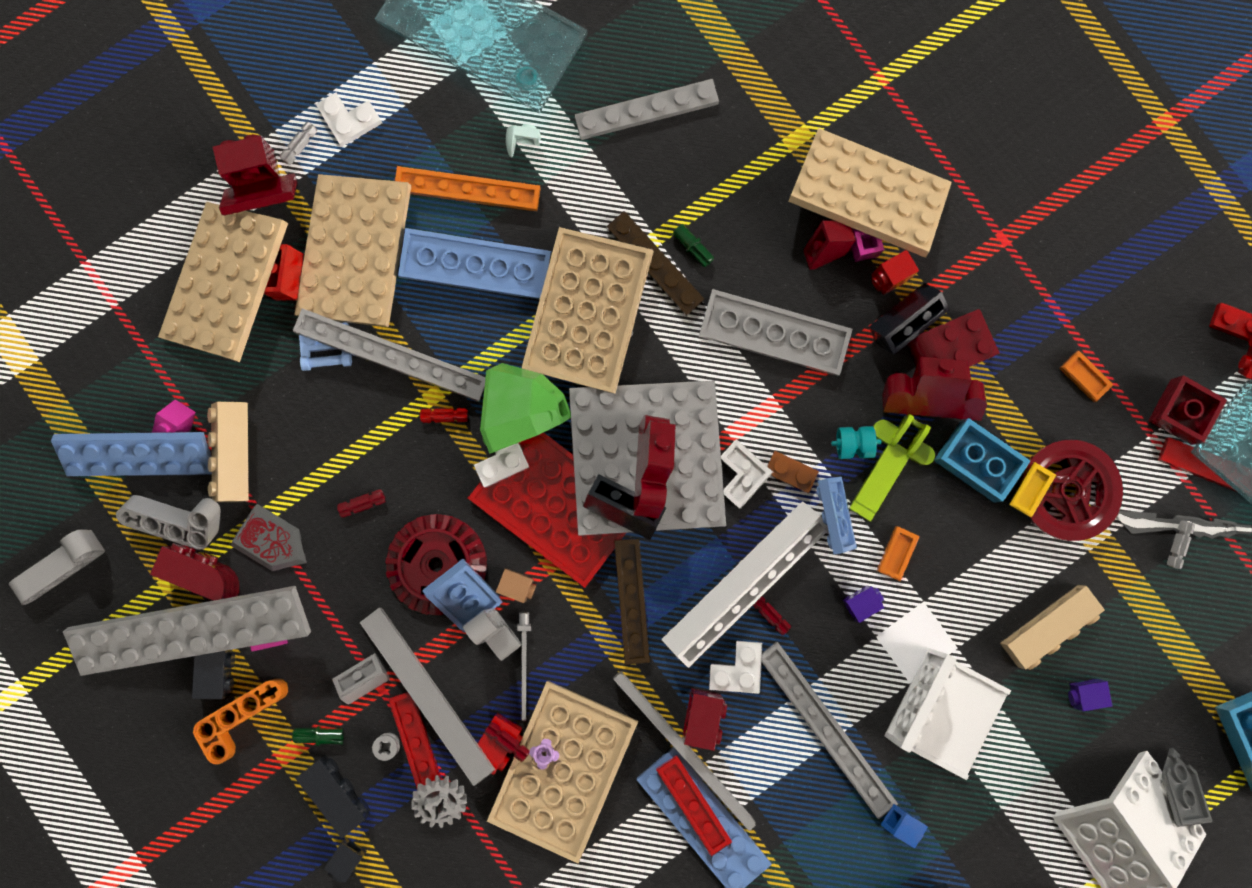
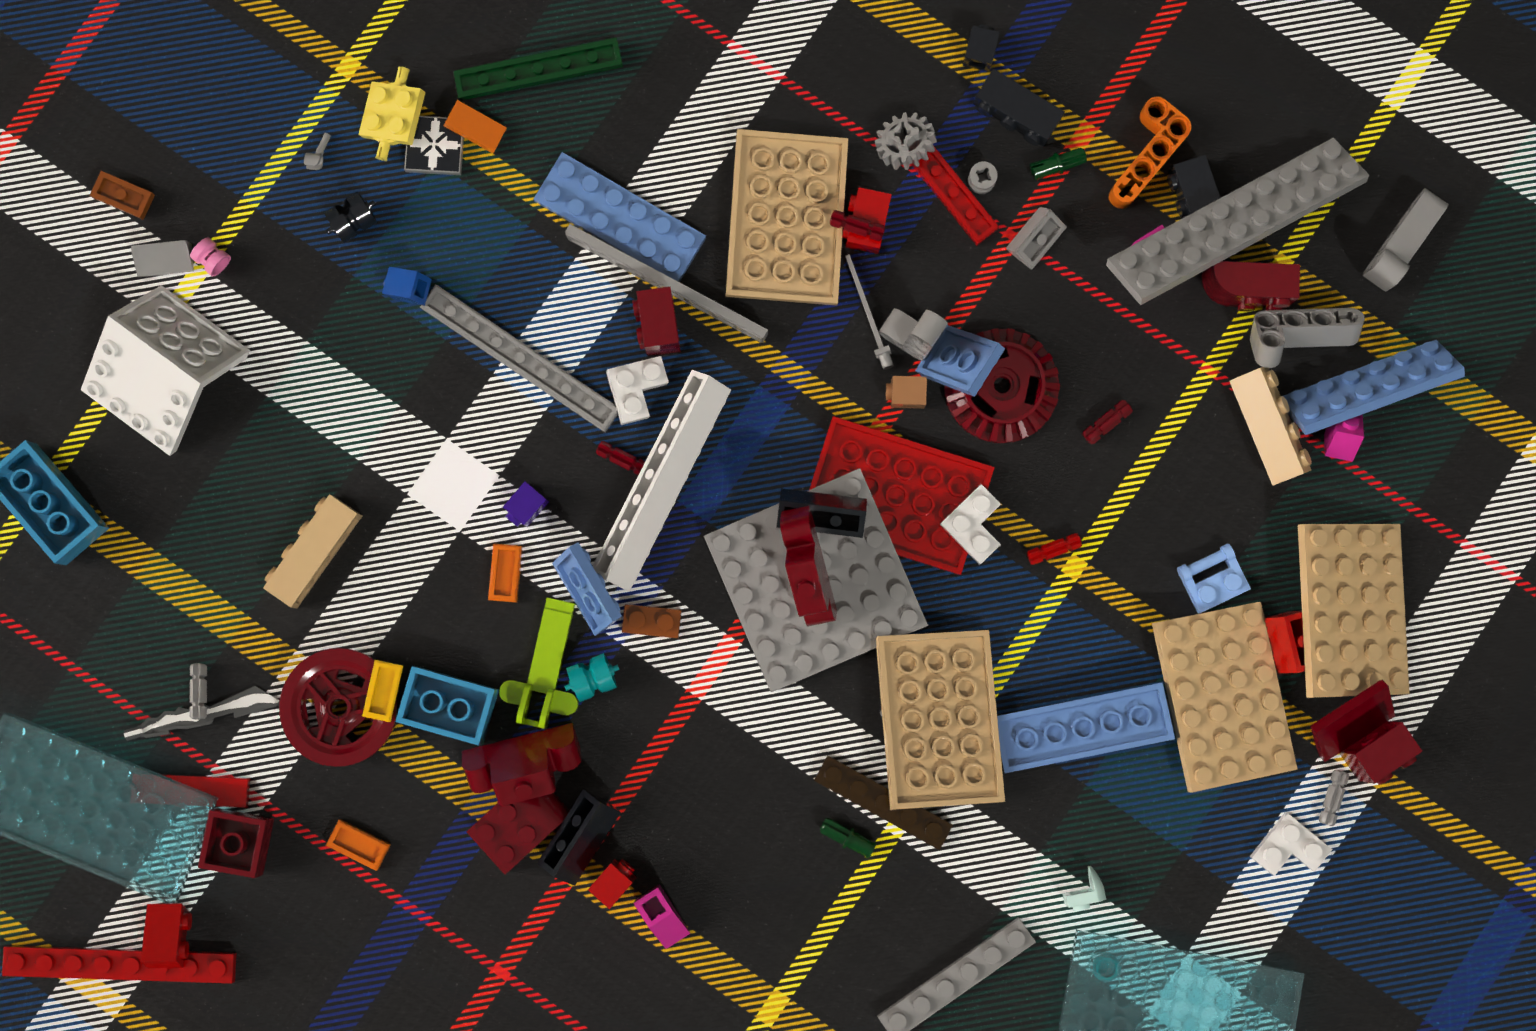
camera: 160 degrees right, 0 degrees up
dark grey tile [231,504,307,571] -> none
light grey plate [293,308,486,402] -> none
light grey tile [360,608,496,786] -> none
orange plate [395,166,541,212] -> none
bright green brick [480,363,571,453] -> none
lavender plate [529,739,559,769] -> none
dark brown plate [614,538,650,665] -> none
red tile [656,755,732,856] -> none
light grey plate [699,289,853,376] -> none
white plate [721,439,773,509] -> none
tan plate [788,128,952,258] -> none
dark red slope [803,221,856,270] -> none
white bracket [884,648,1011,780] -> none
dark purple brick [1068,679,1112,711] -> none
dark grey tile [1161,748,1212,827] -> none

